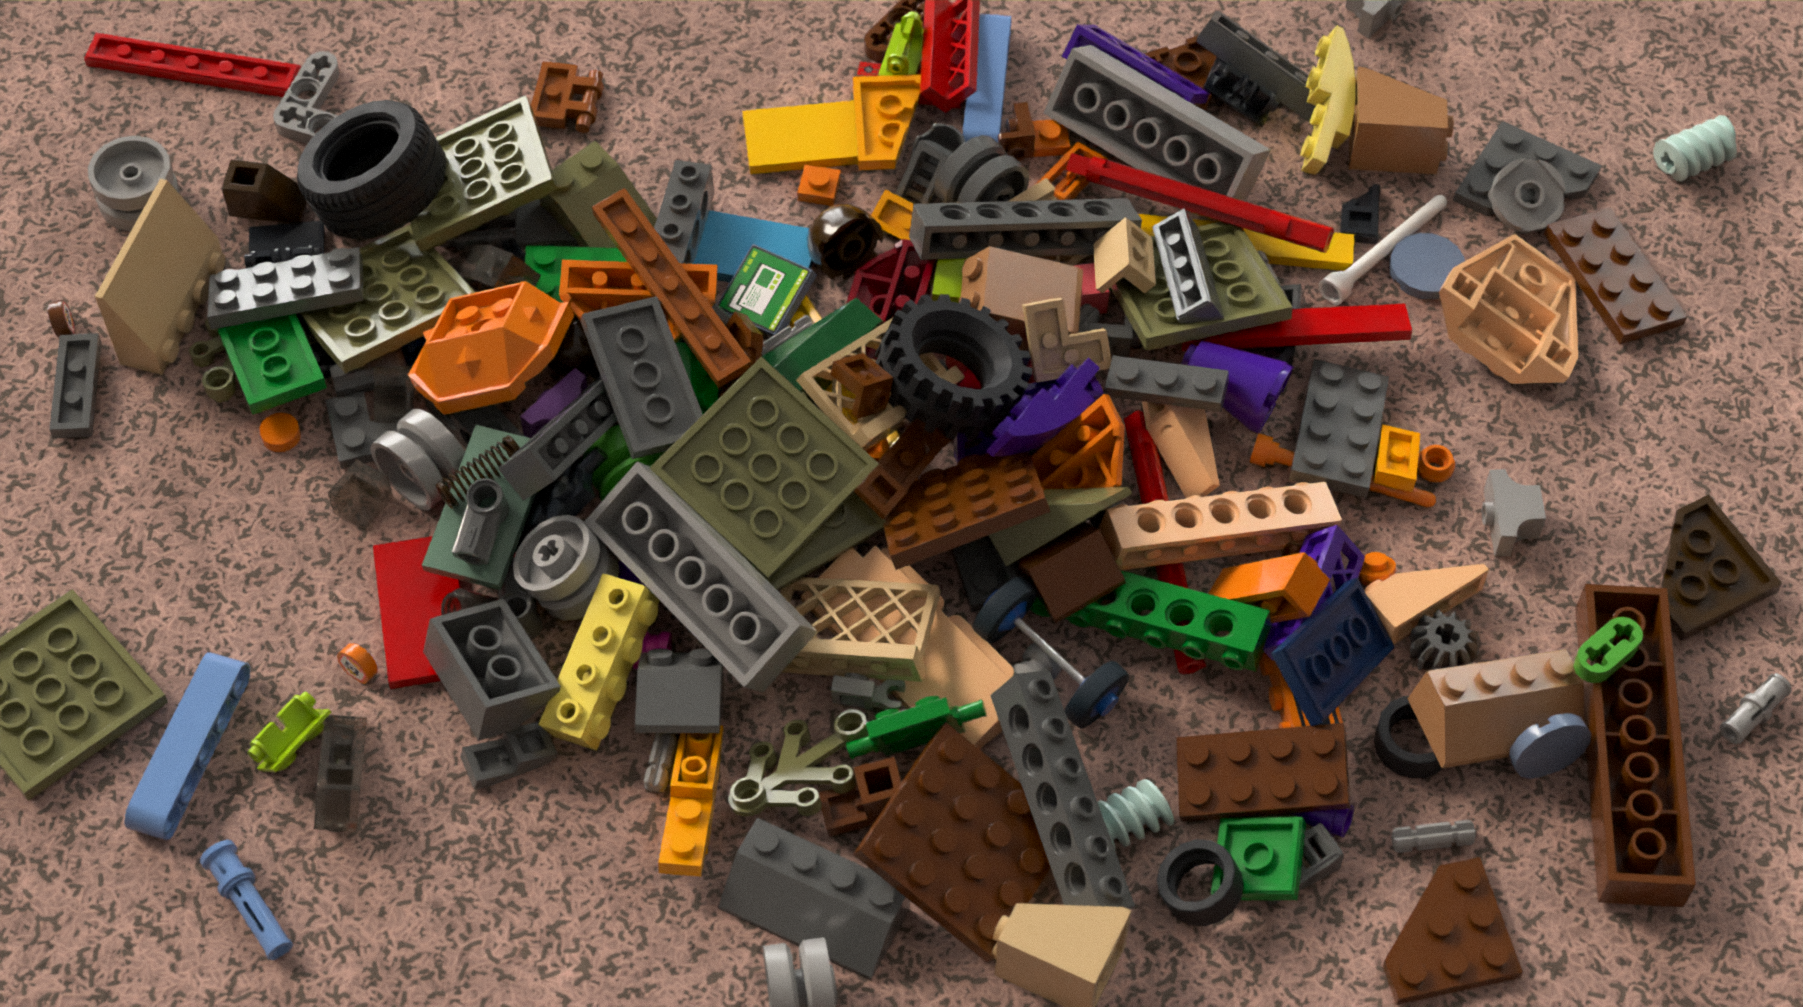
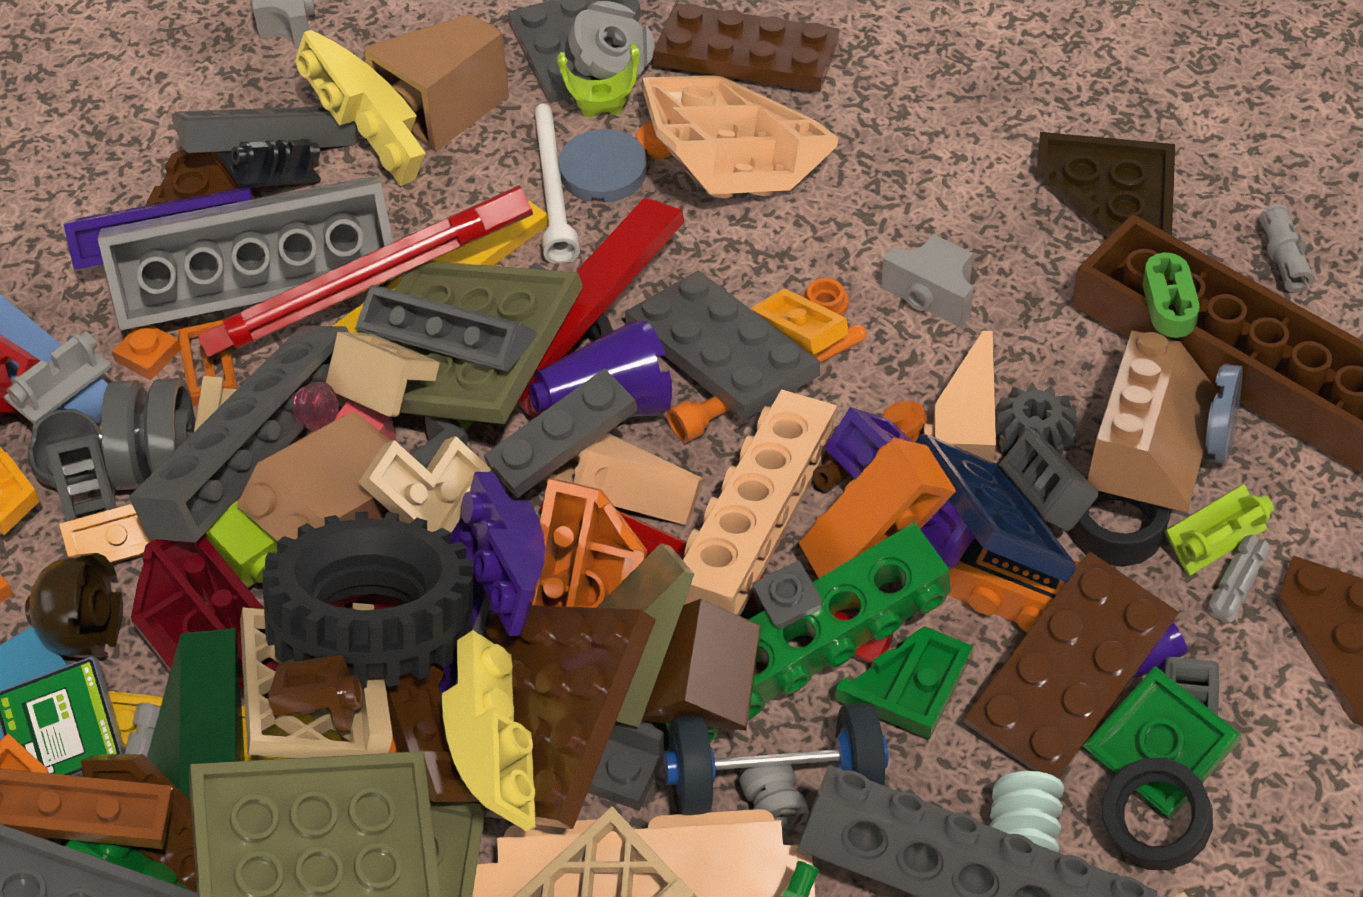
camera: 50 degrees left, 5 degrees down
reddish brown bracket [998,102,1035,161] -> none
black tile [1340,184,1380,244] -> none
none -> light grey hinge [4,331,112,424]
none -> clear pink plate [293,382,339,431]
none -> light yellow slope [442,630,536,831]
none -> lime helmet [557,44,640,117]
none -> dark grey bracket [752,560,823,629]
none -> green wing [835,626,973,739]
none -> dark grey slope [999,427,1098,531]
none -> lime hinge [1164,484,1274,576]

